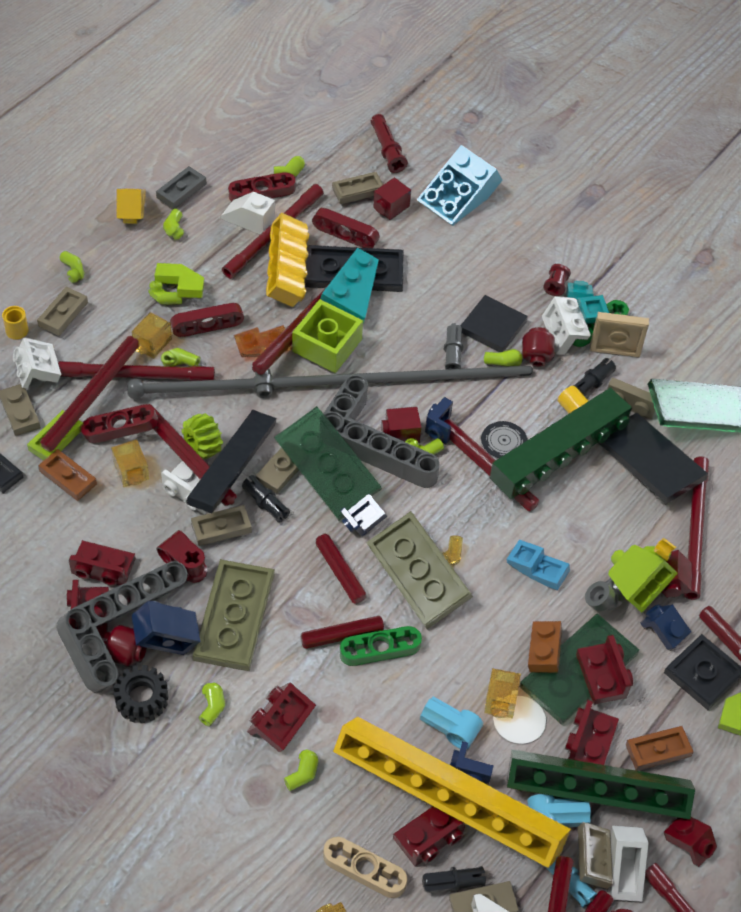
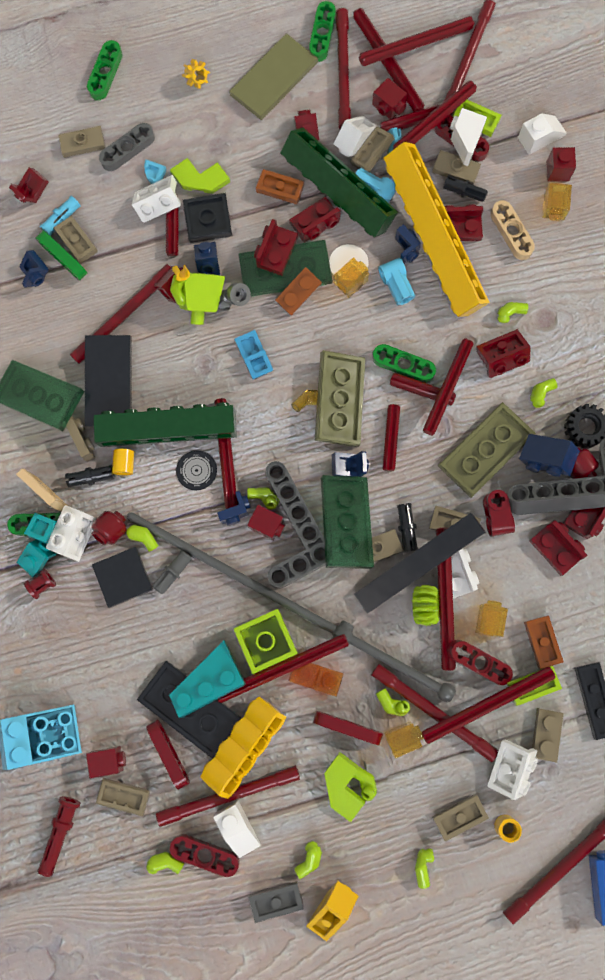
camera: 135 degrees left, 25 degrees up
none -> dark red axle [423,338,474,436]

